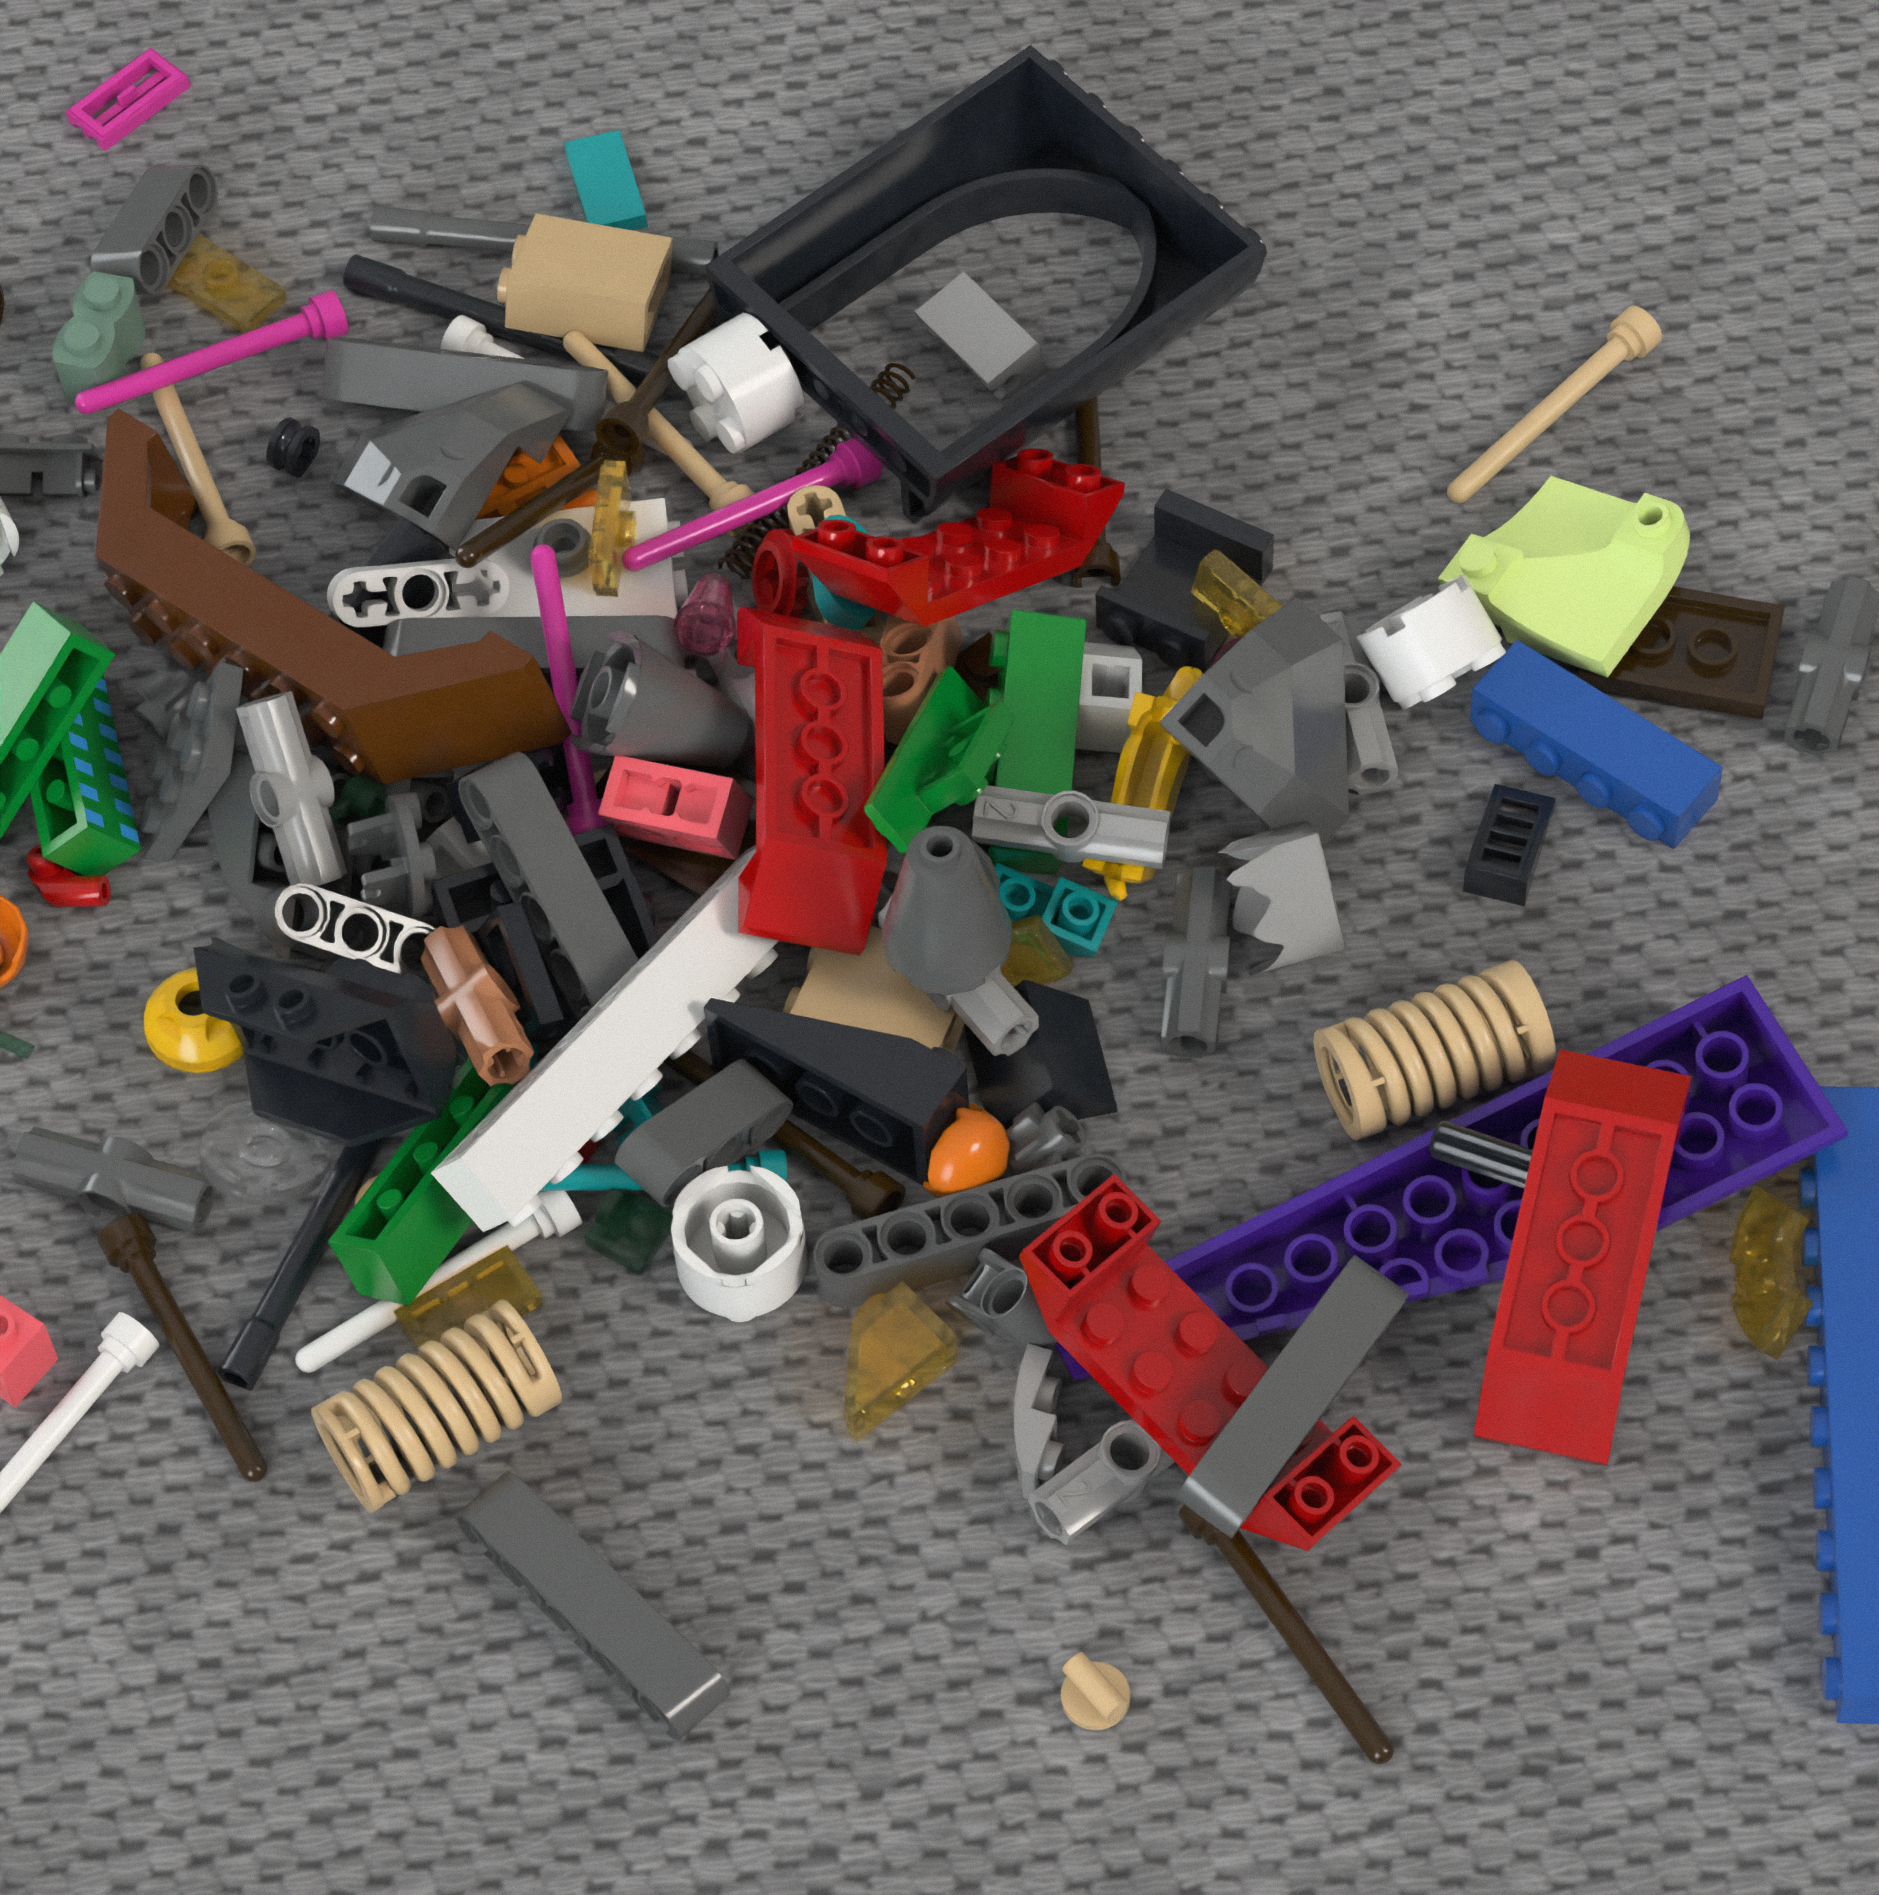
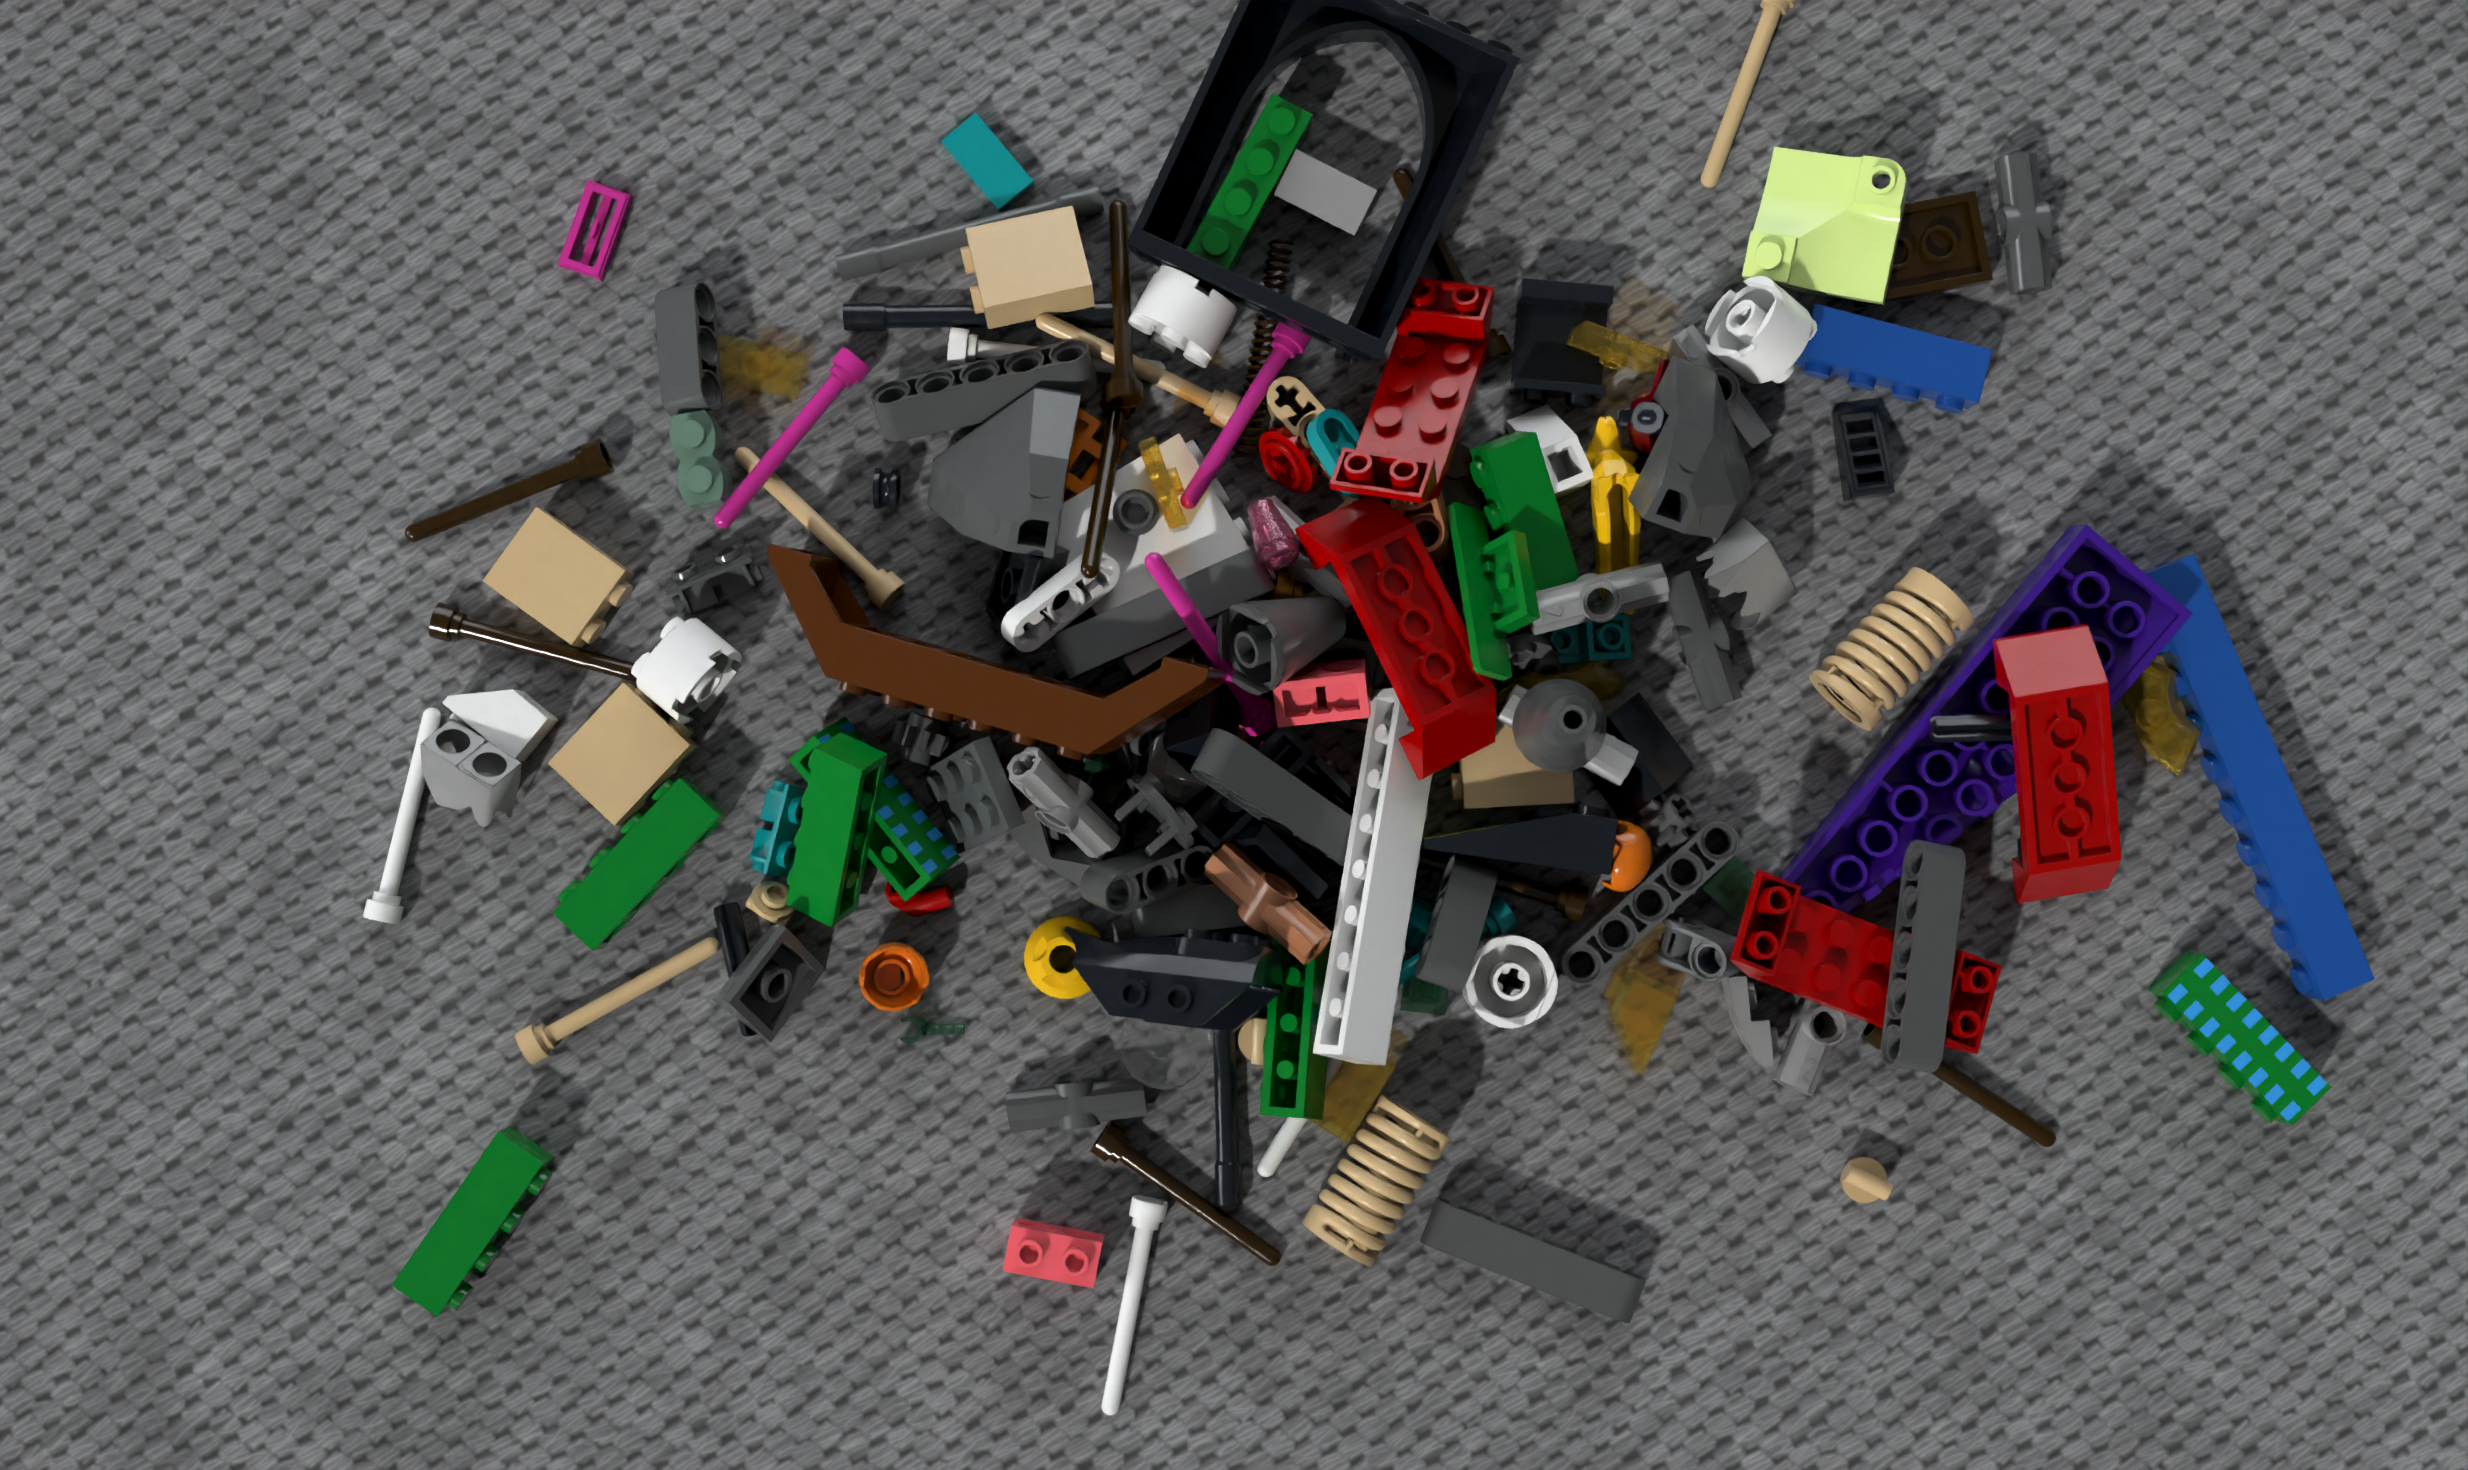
camera: 30 degrees left, 30 degrees up
none -> green brick [1187,93,1313,271]
none -> green brick [2148,952,2332,1126]

